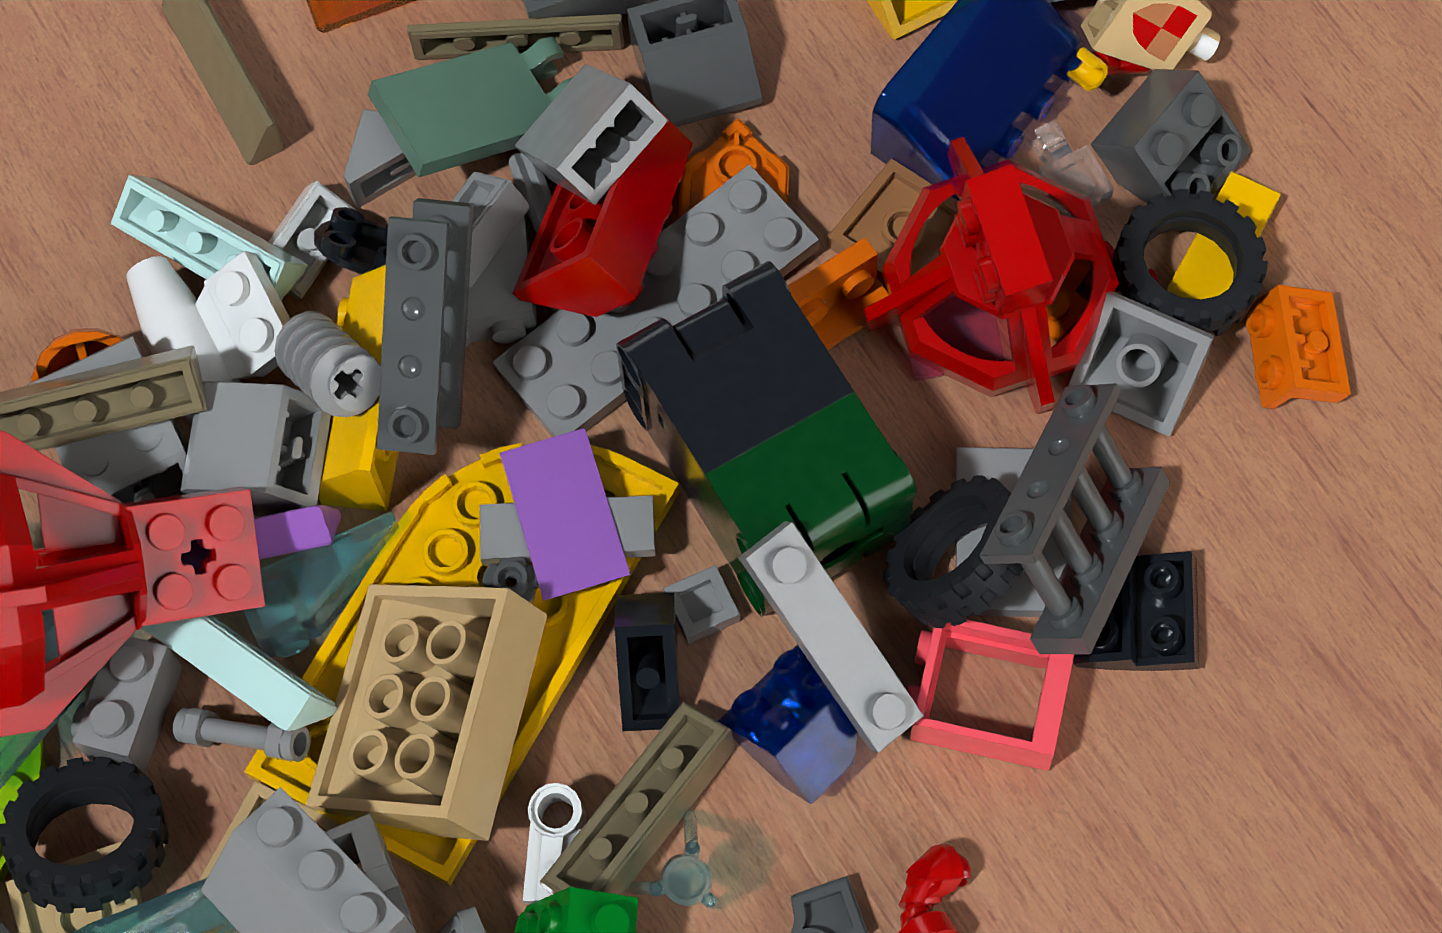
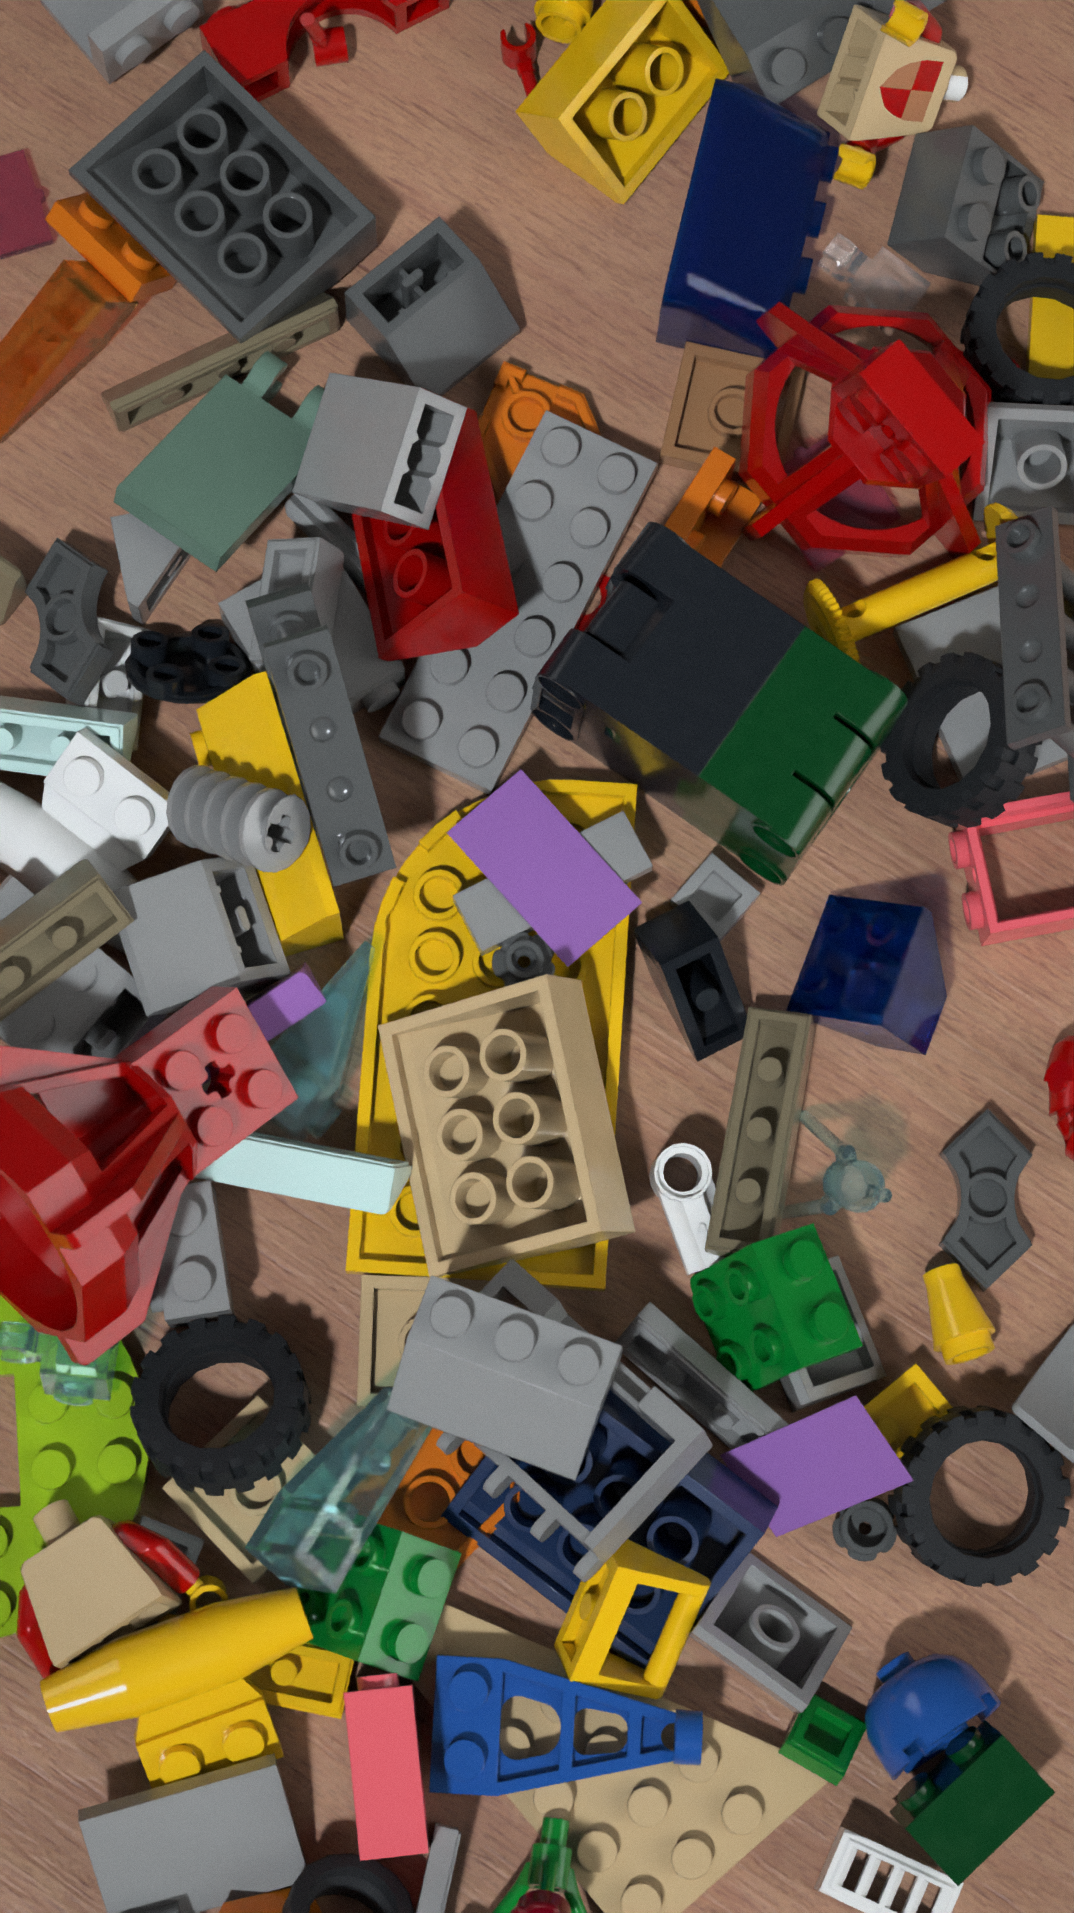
camera: 35 degrees left, 10 degrees up
light grey bar [173,708,310,762] -> none
light grey plate [738,521,924,753] -> none
none -> dark grey tile [25,538,114,706]
none -> yellow hose [803,502,1018,664]

